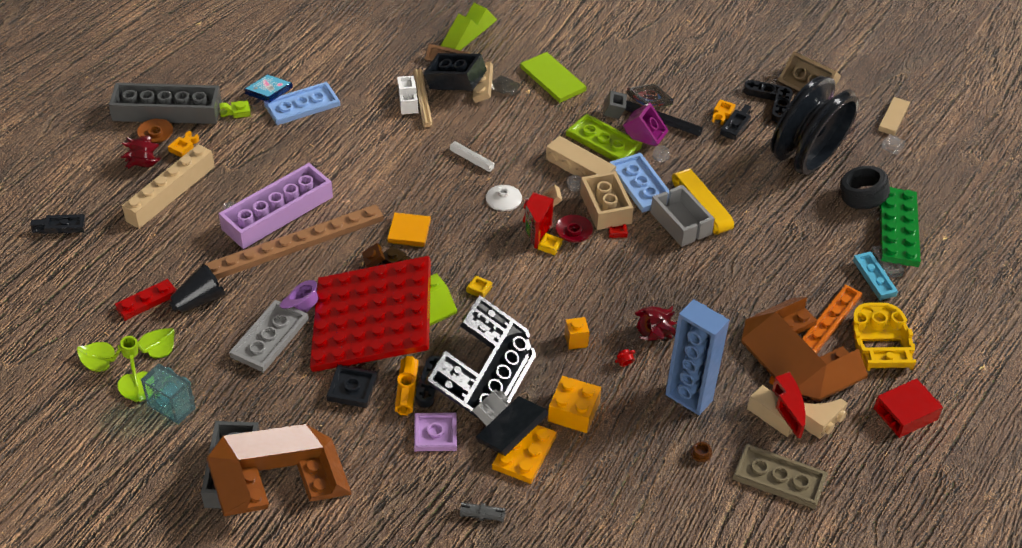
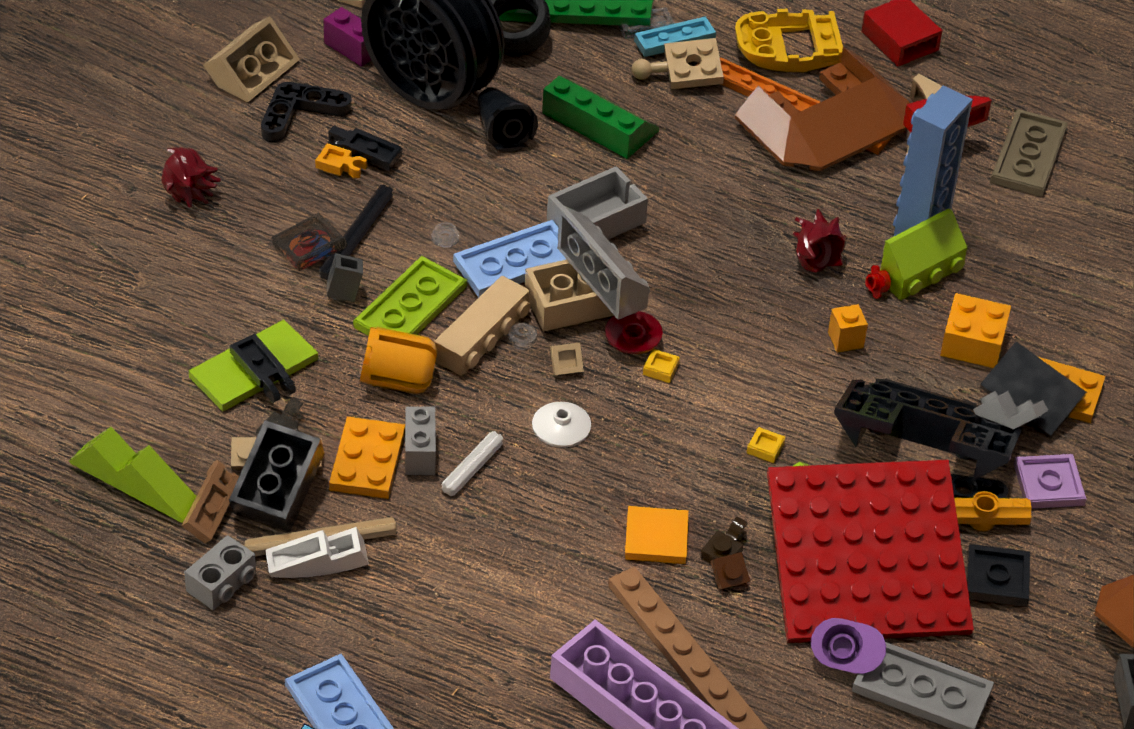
camera: 95 degrees left, 0 degrees up
red slope [523,192,554,249] -> none
magenta slope [623,103,669,146] -> none
yellow beam [672,168,734,235] -> none
reddish brown plate [691,442,712,462] -> none
none -> dark red hair [161,147,221,208]
none -> light grey brick [184,535,256,610]
none -> black hinge [229,334,296,403]
none -> light orange plate [329,416,405,499]
none -> light orange cylinder [359,327,437,395]
none -> light grey brick [405,407,436,475]
none -> black cone [477,87,538,153]
none -> green slope [542,75,659,159]
none -> light grey slope [557,206,650,320]
none -> tan plate [631,38,723,89]
none -> lime slope [880,208,967,300]

